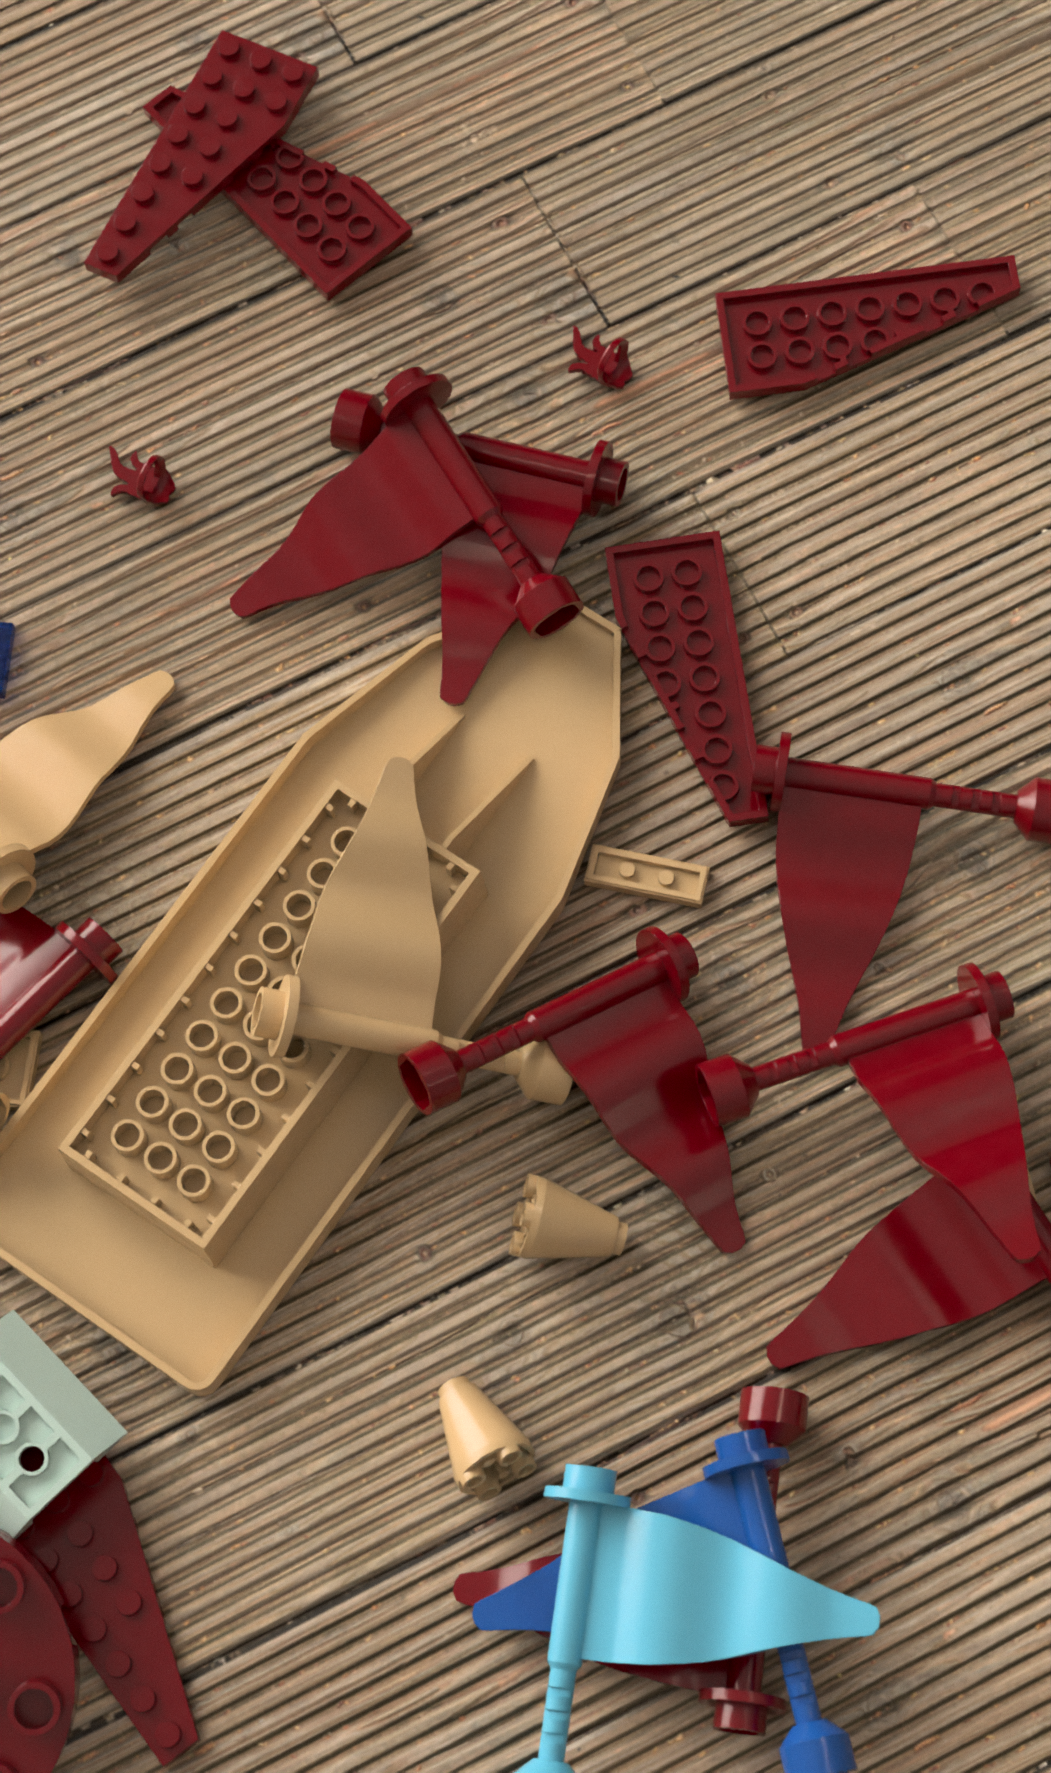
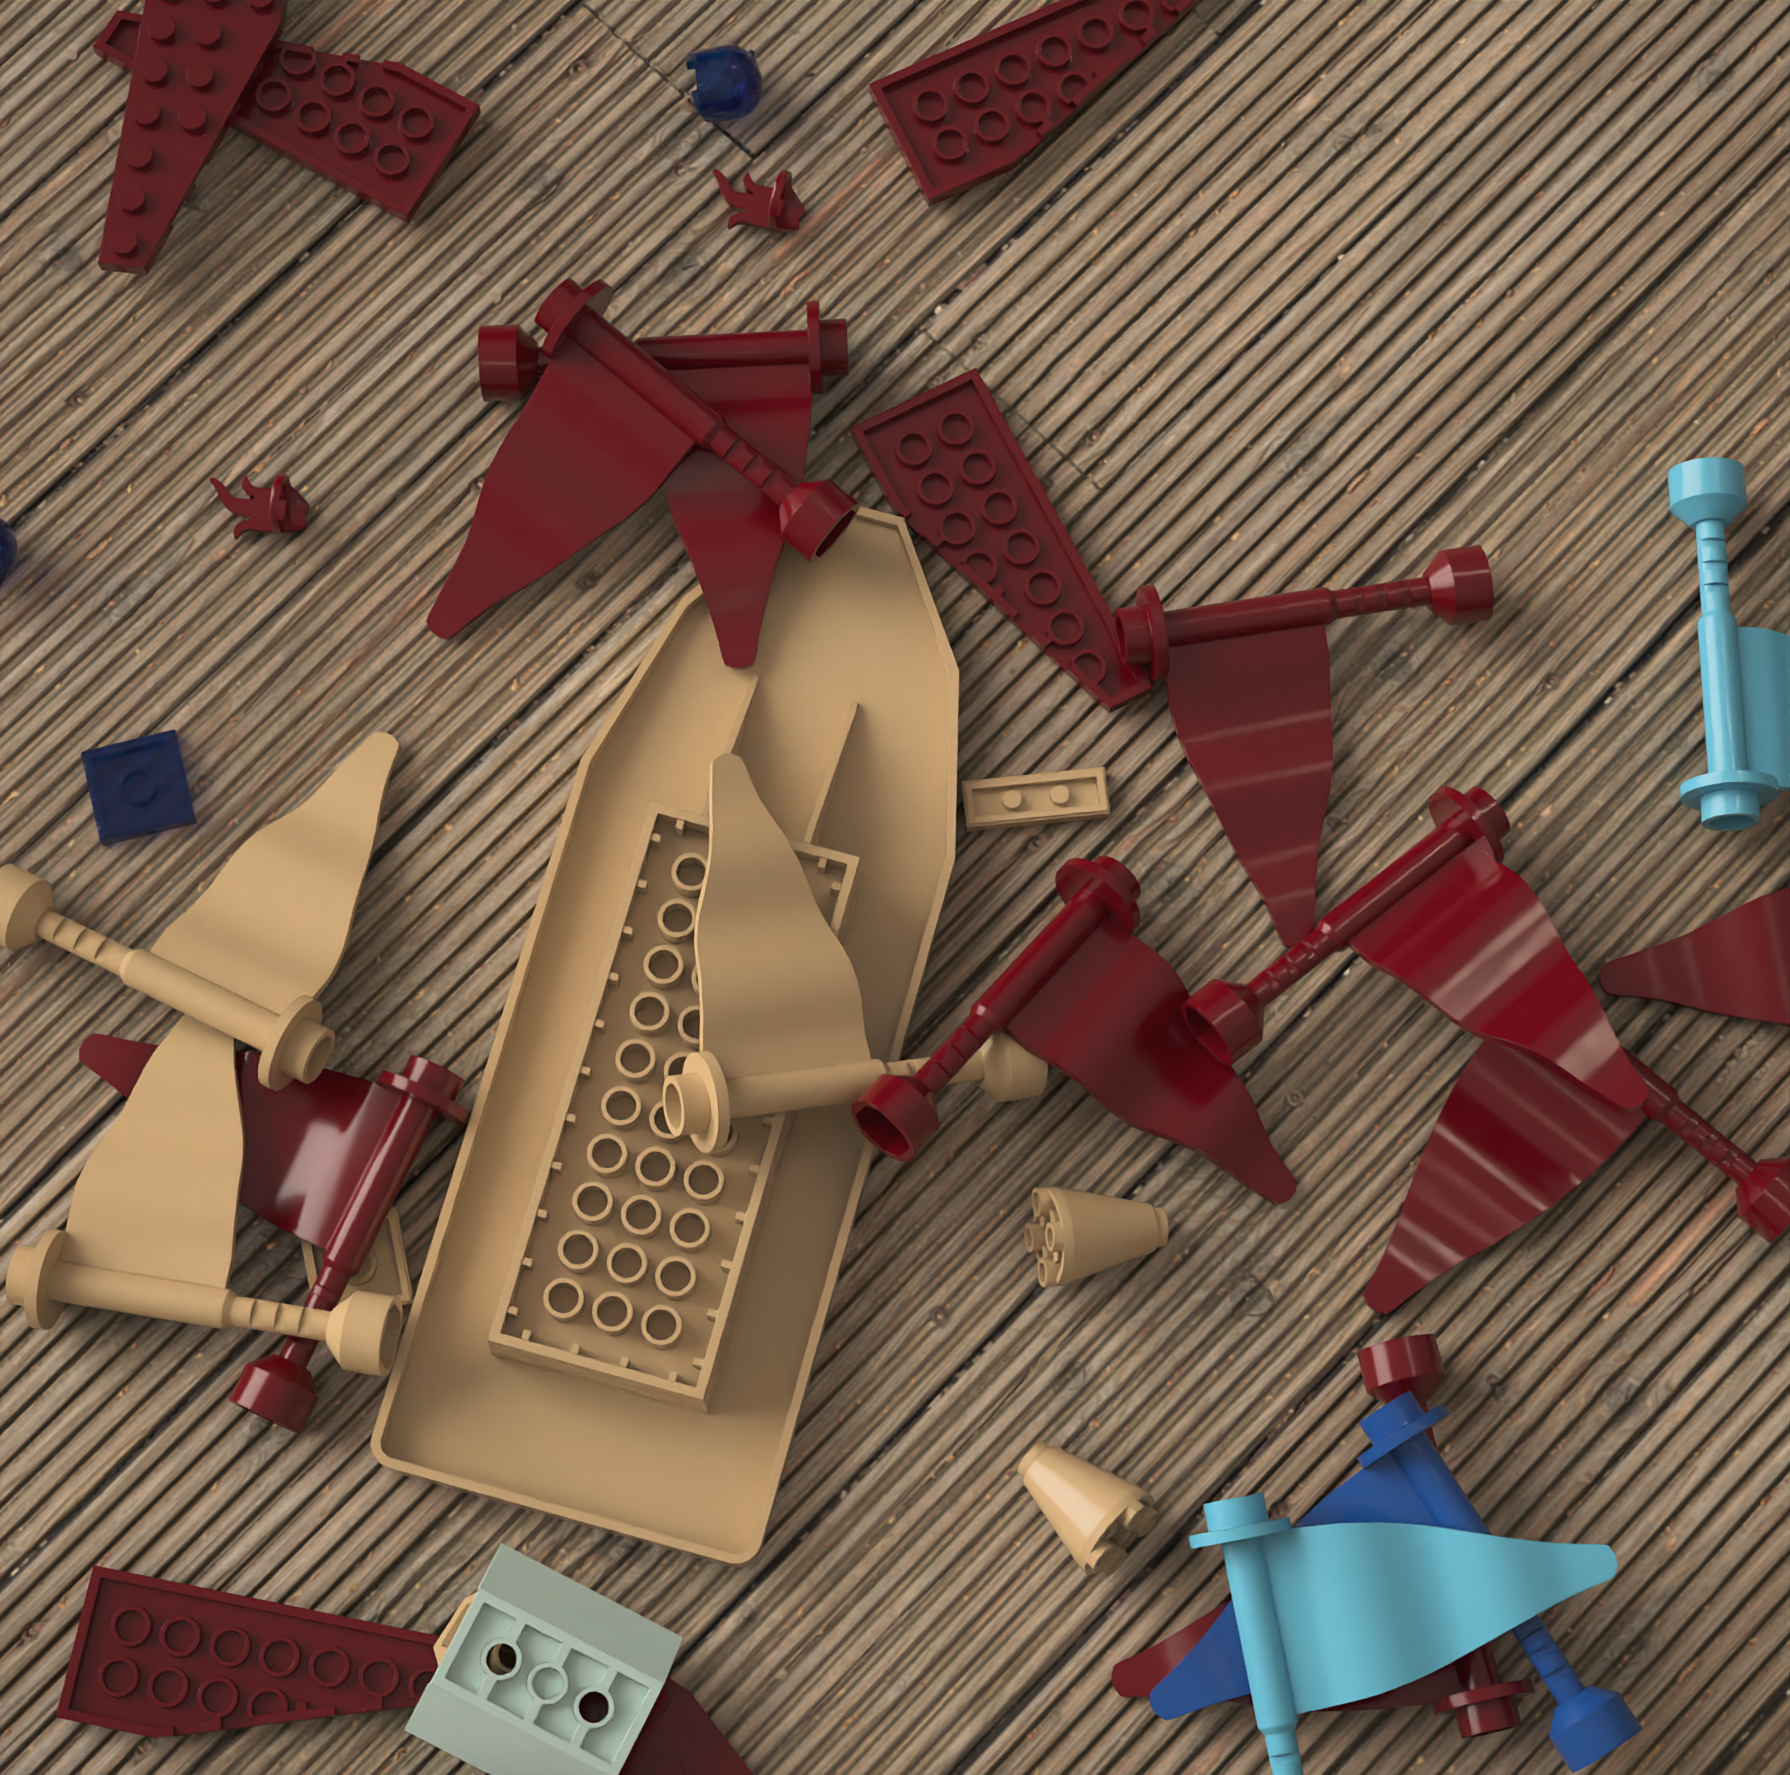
camera: 30 degrees left, 5 degrees up
none -> clear blue helmet [686,44,762,123]

